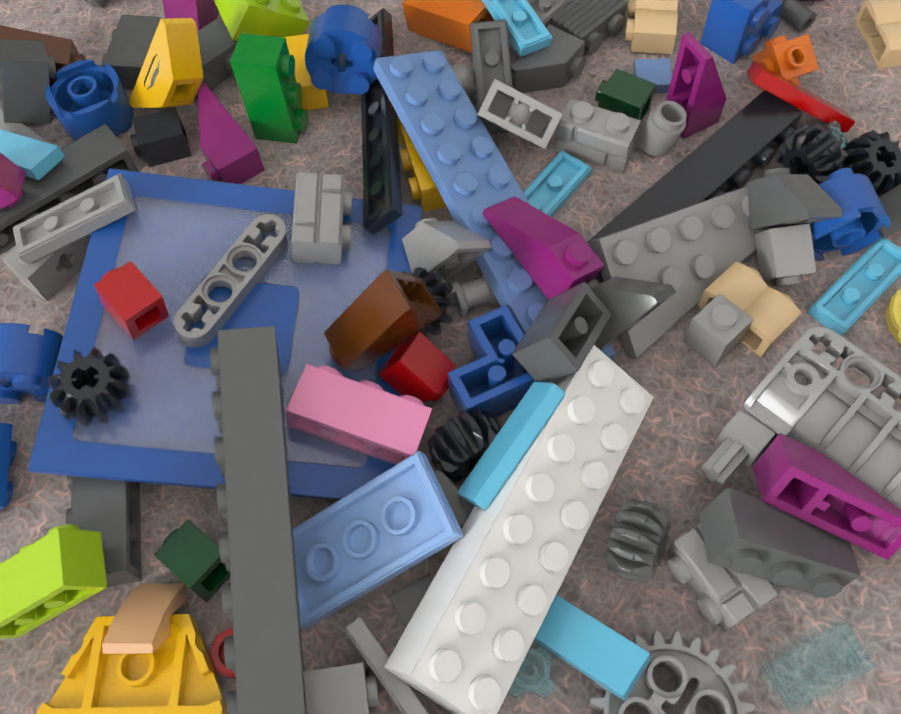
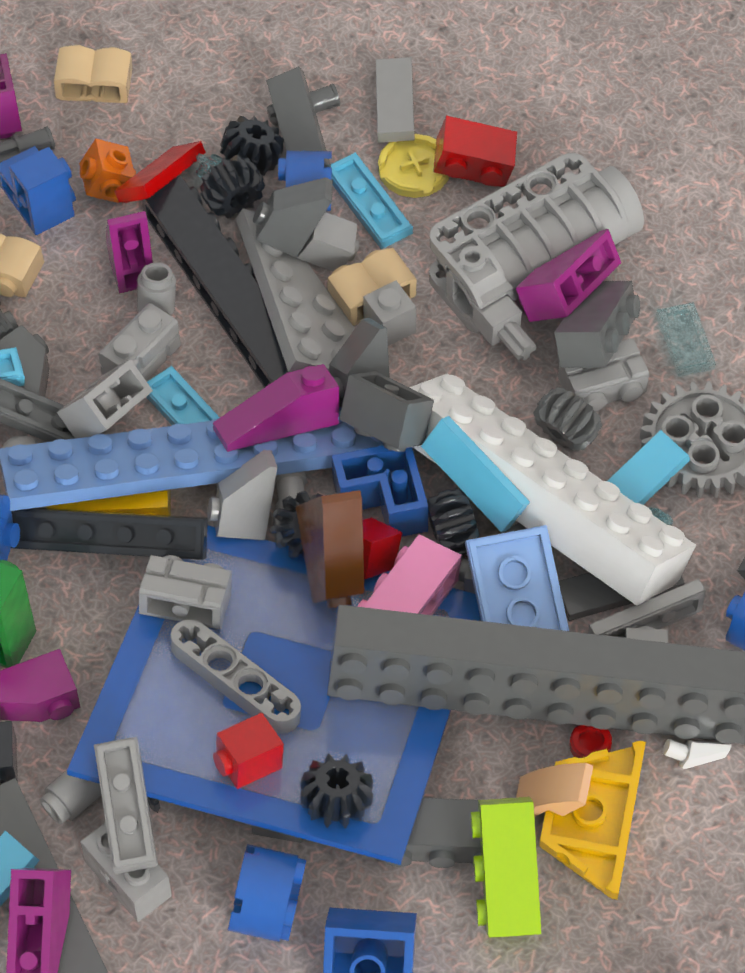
camera: 80 degrees left, 5 degrees down
dark green brick [154,519,230,602] -> none
dark green brick [595,68,656,122] -> none
medium blue tile [633,58,672,93] -> none

